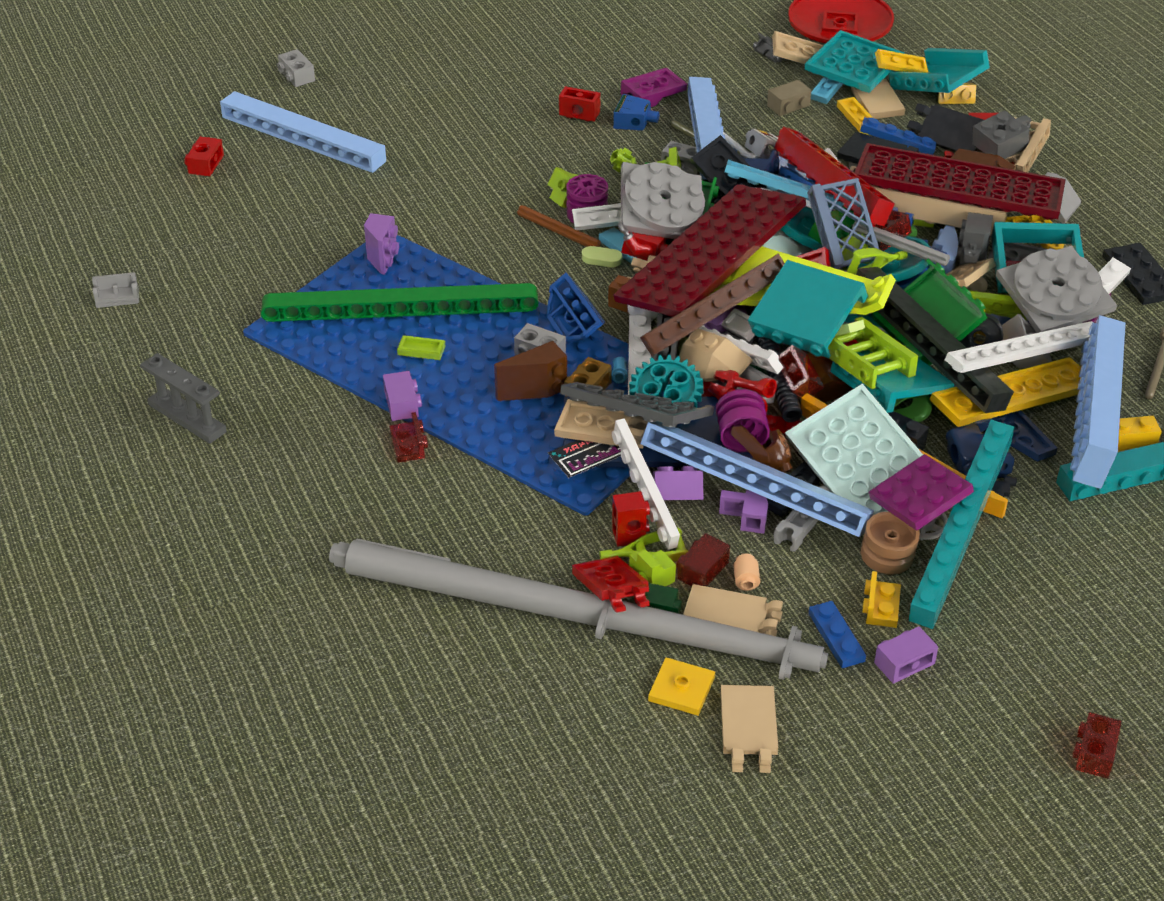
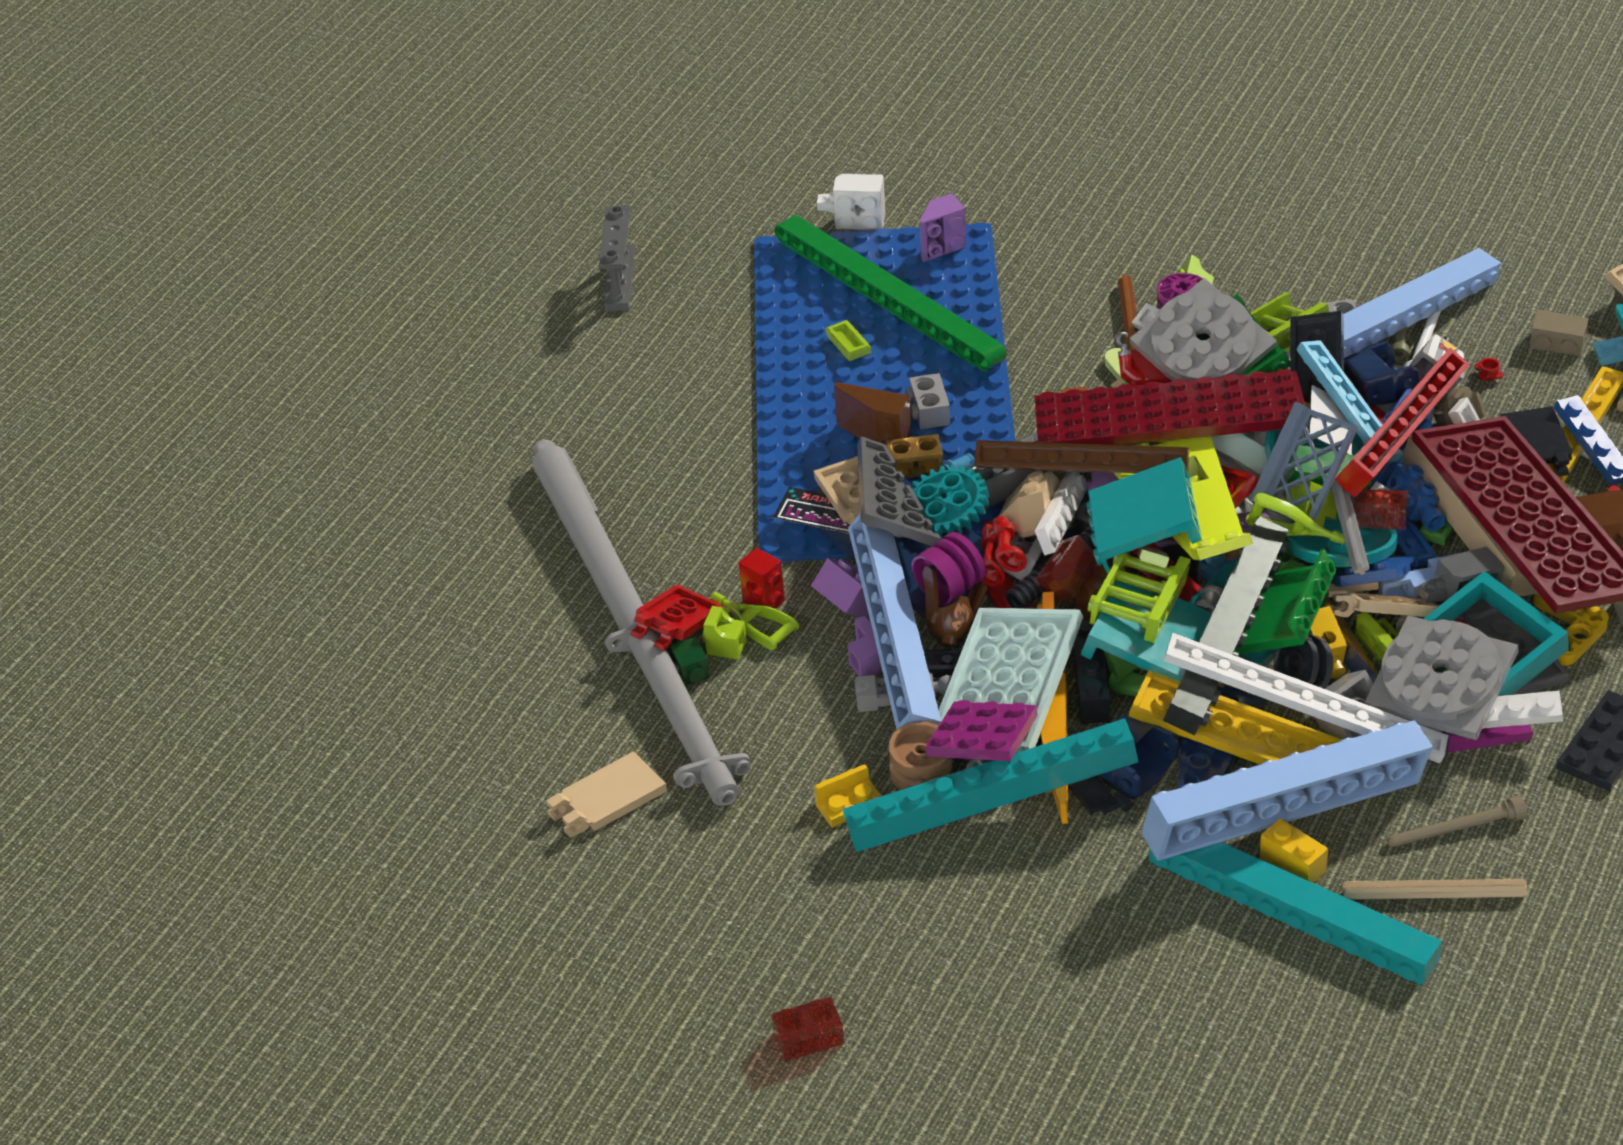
camera: 55 degrees right, 0 degrees up
light grey hinge [92,272,139,308] -> none
red brick [185,136,224,176] -> none
light blue brick [220,91,386,173] -> none
light grey brick [277,49,315,87] -> none
medium lavender brick [383,371,422,421] -> none
clear red bracket [389,412,428,463] -> none
blue wedge [546,273,605,344] -> none
red brick [559,86,600,122] -> none
lime gear [610,148,633,173] -> none
white plate [612,418,680,550] -> none
blue torso [613,94,660,130] -> none
magenta piece [620,67,687,107] -> none
yellow plate [648,657,715,716] -> none
clear red brick [676,533,730,587] -> none
tan tile [683,584,783,636] -> none
light nougat brick [734,554,760,591] -> none
blue plate [808,601,866,668] -> none
medium lavender brick [874,627,938,684] -> none
none -> white hinge [817,174,885,230]

